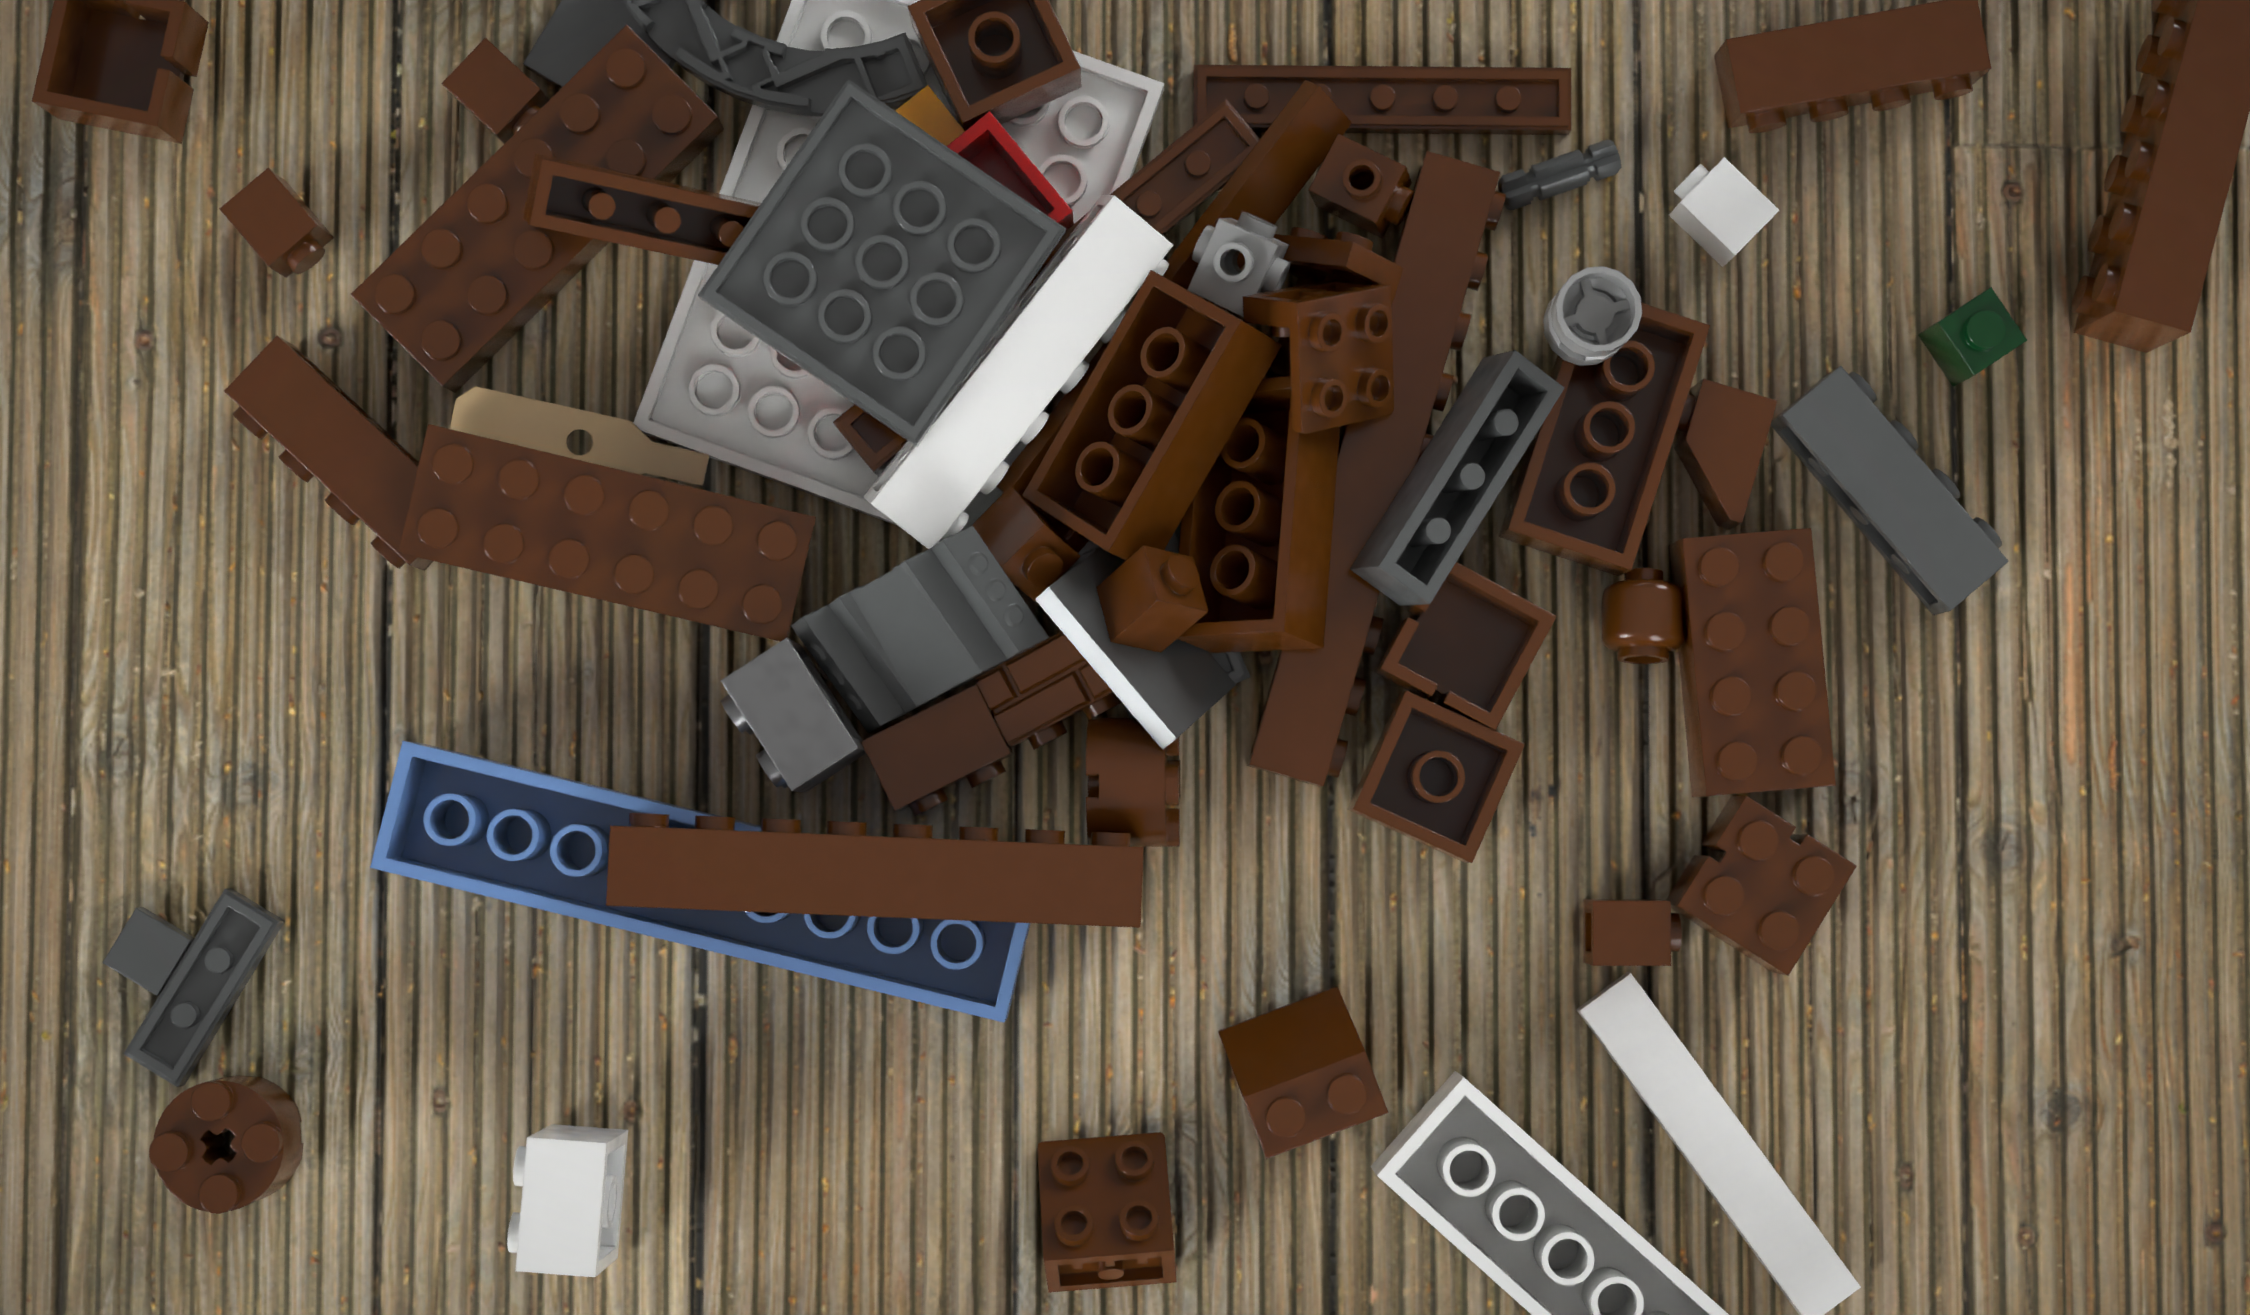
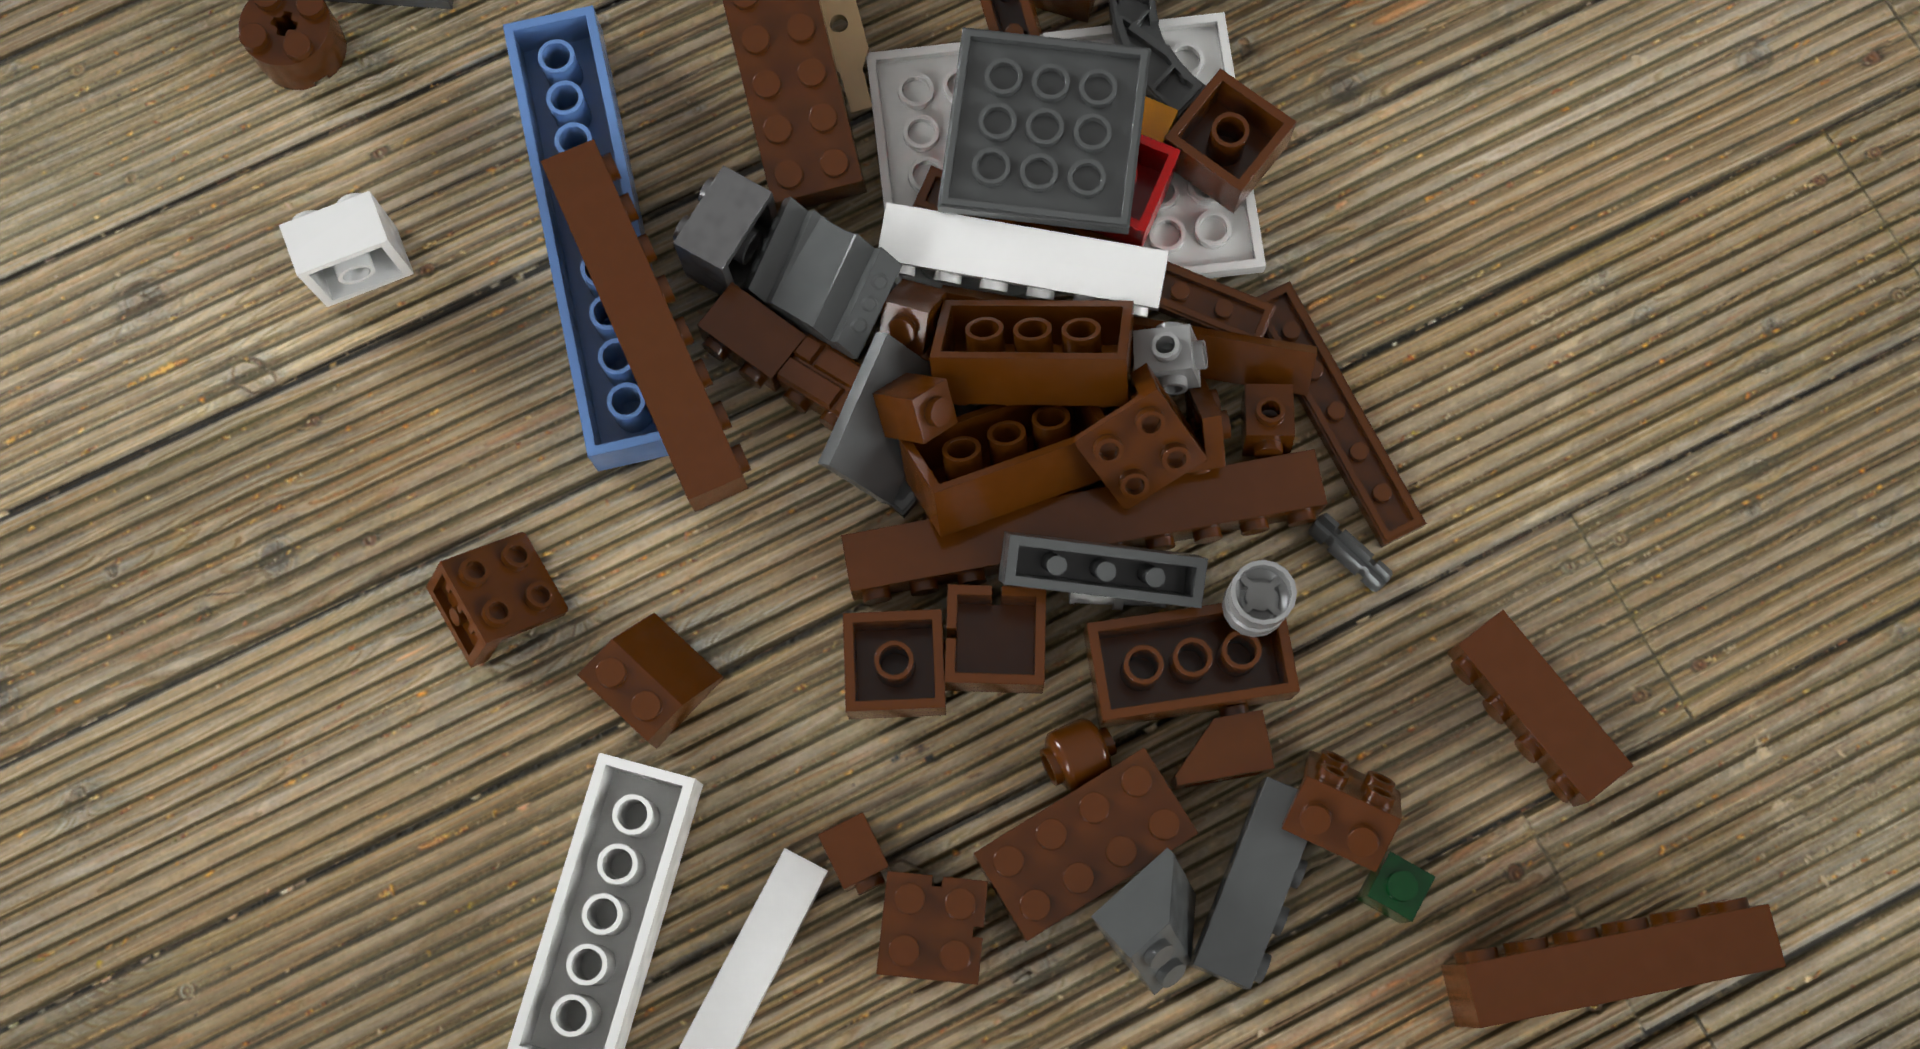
camera: 65 degrees right, 10 degrees down
reddish brown brick [1086,718,1181,847] -> none
white brick [1669,157,1779,267] -> none
none -> dark grey slope [1091,847,1196,995]
none -> reddish brown bracket [1282,750,1402,872]

